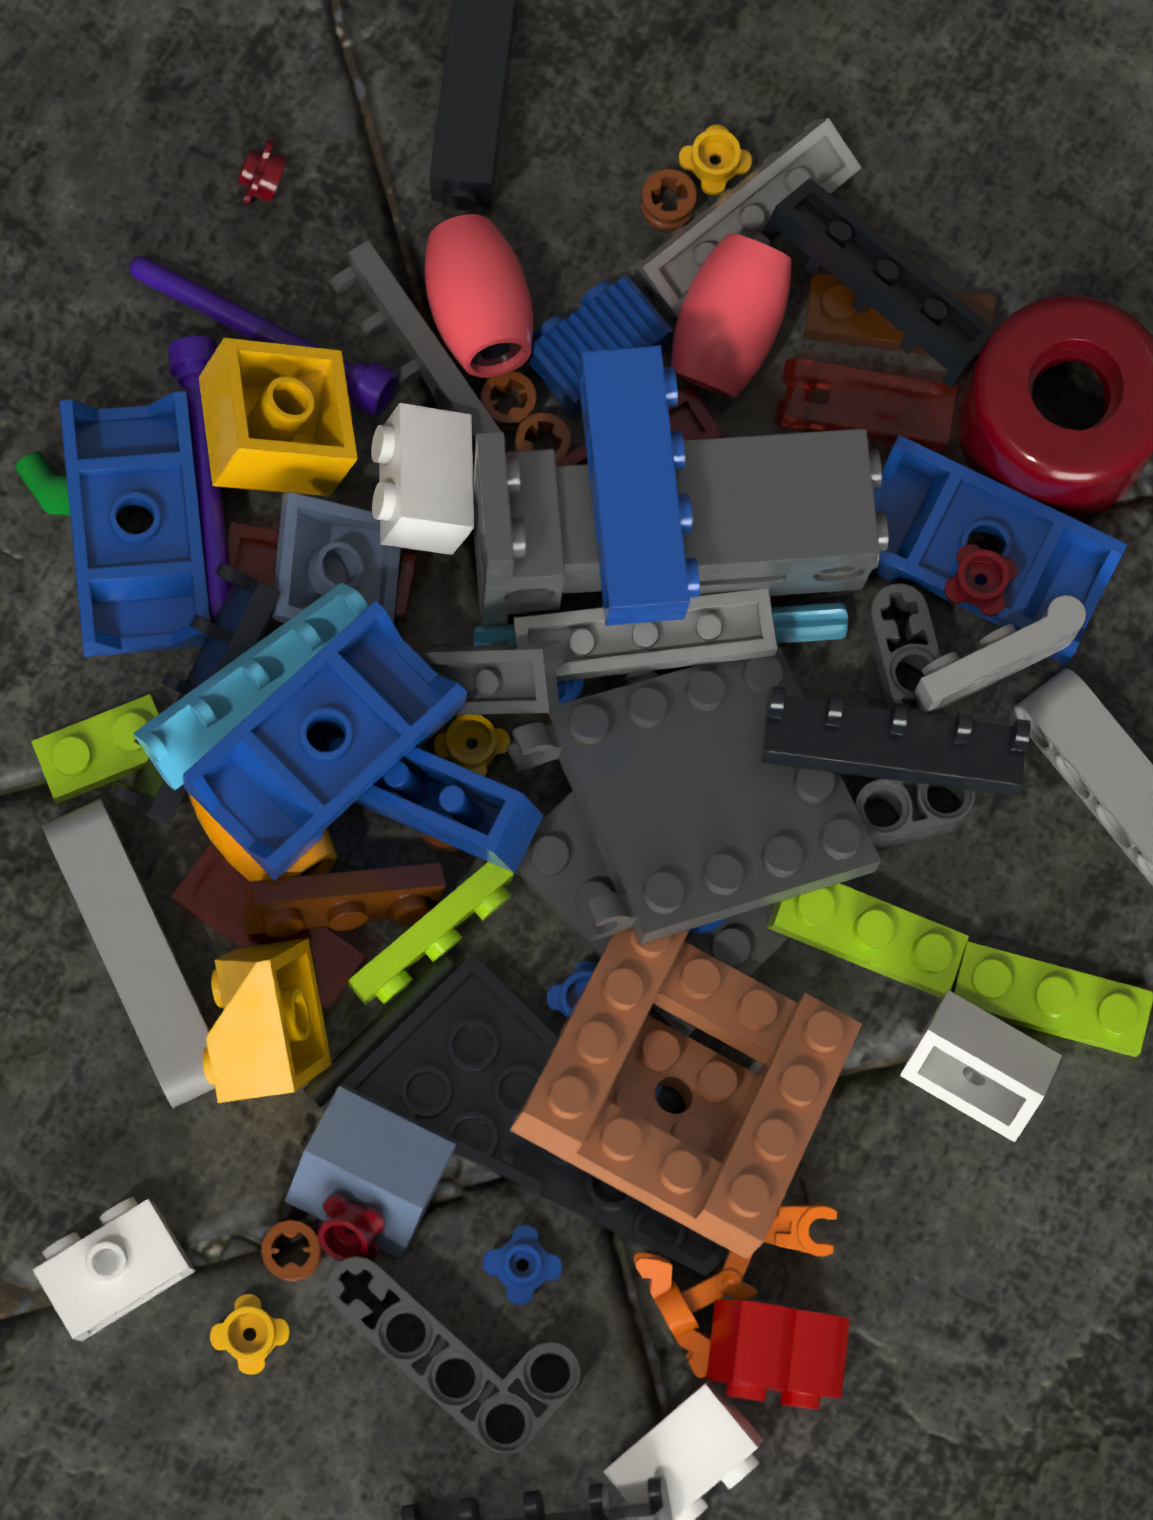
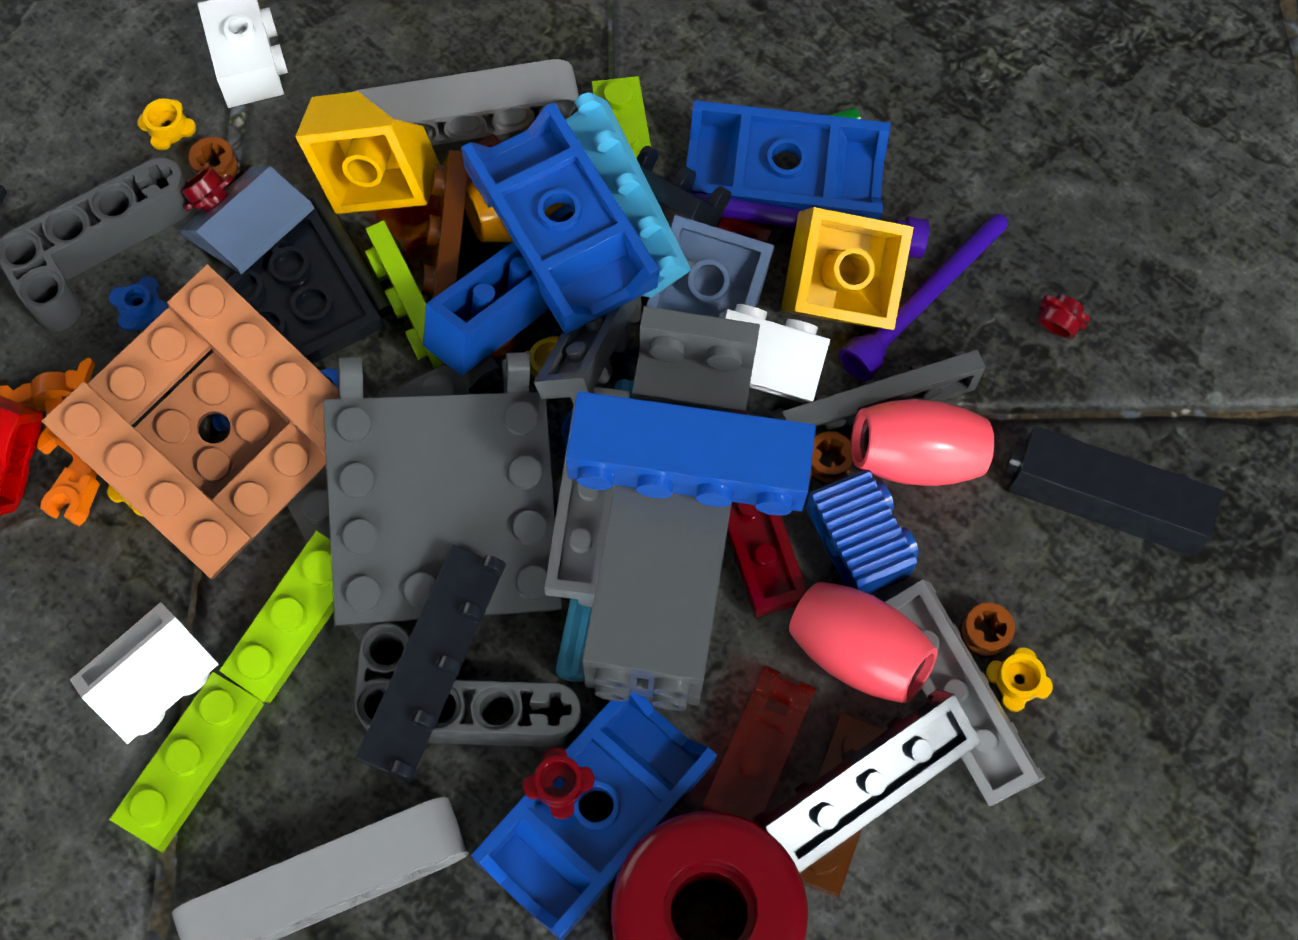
camera: 105 degrees right, 10 degrees down
light grey plate [913,595,1086,715] -> none

